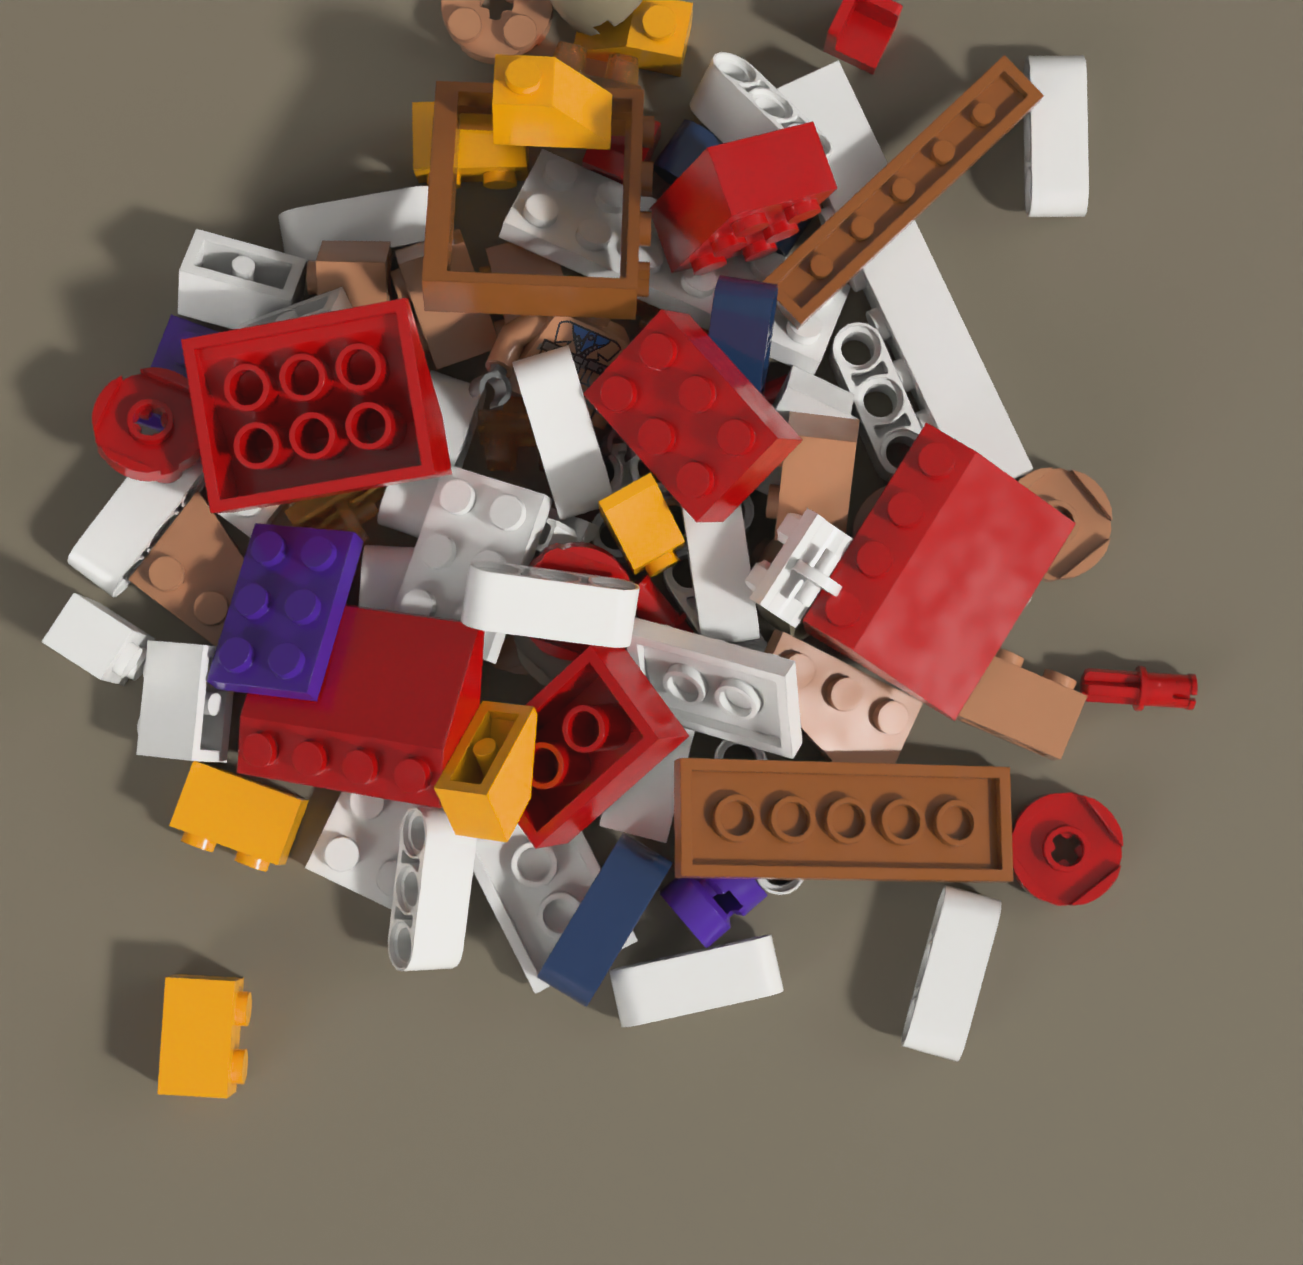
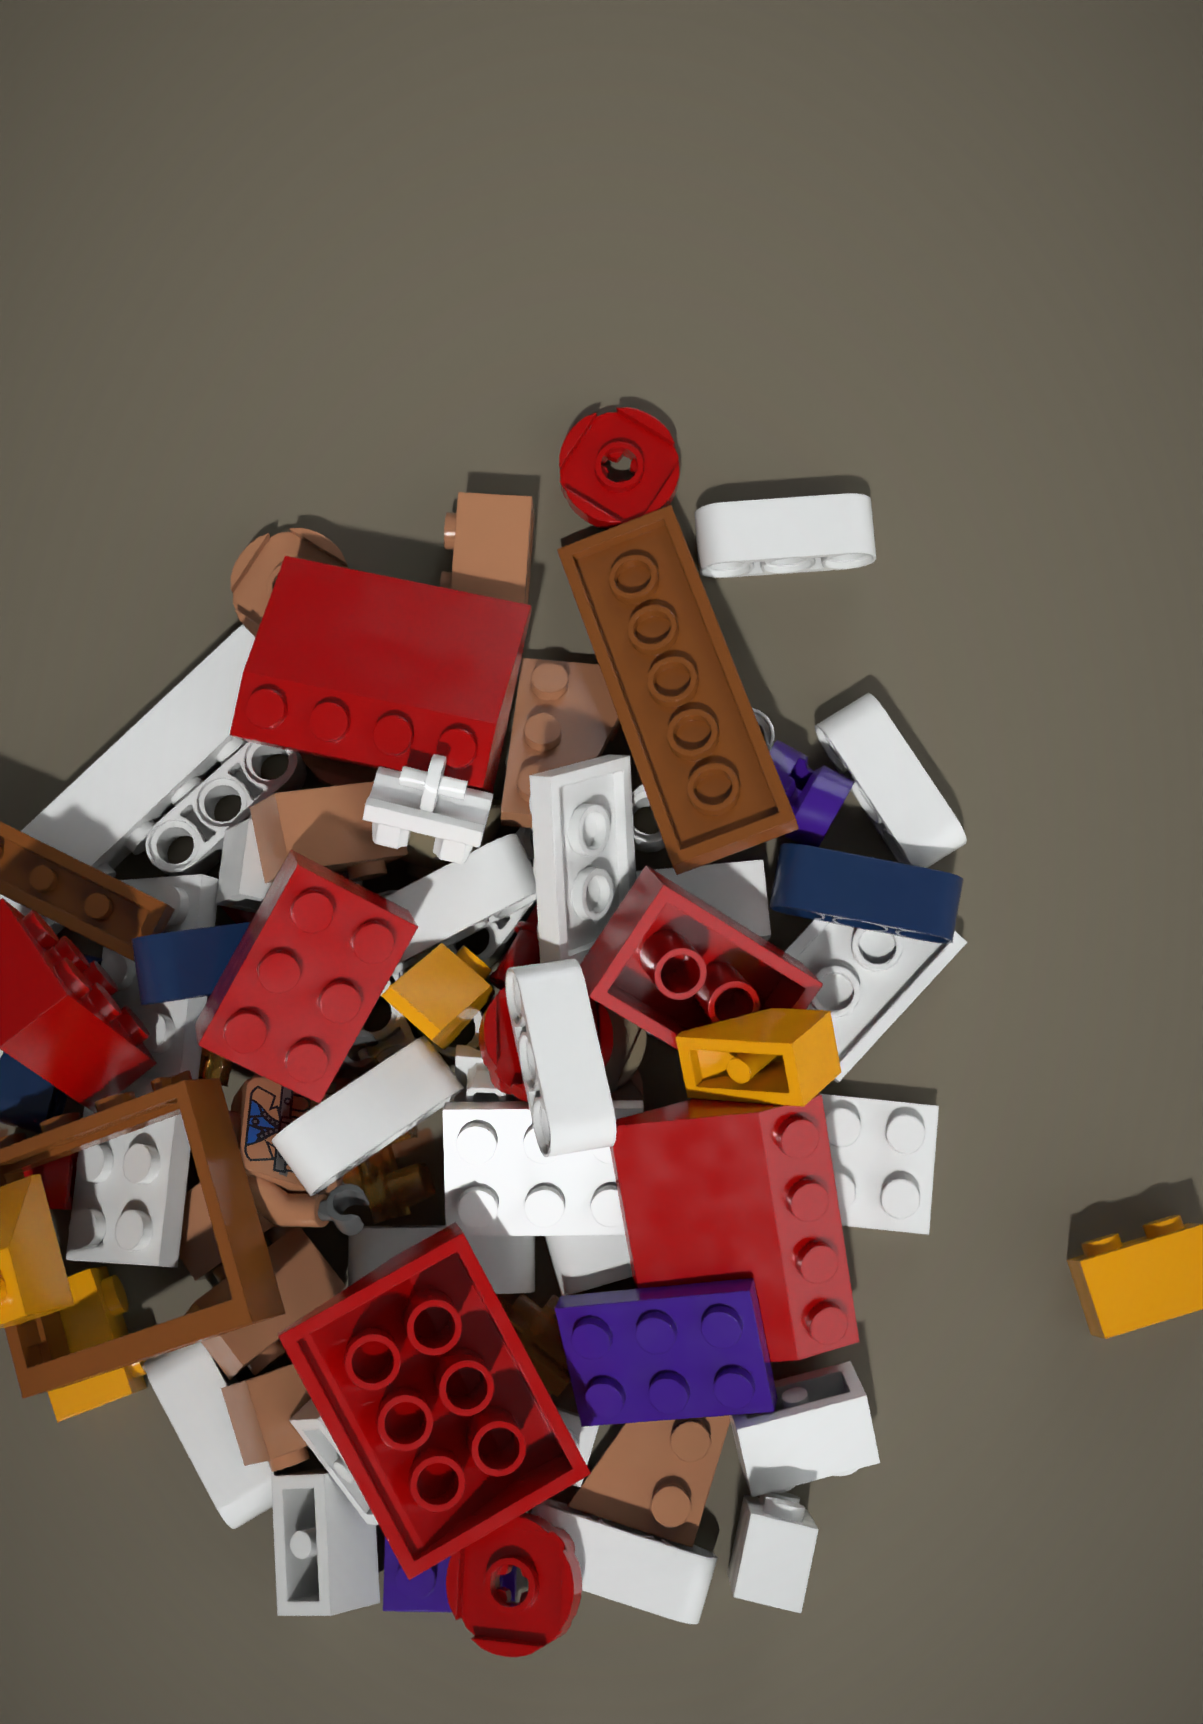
camera: 105 degrees left, 5 degrees down
light orange brick [169,761,309,872] -> none
white beam [388,807,477,971] -> none
red axle [1080,665,1198,711] -> none

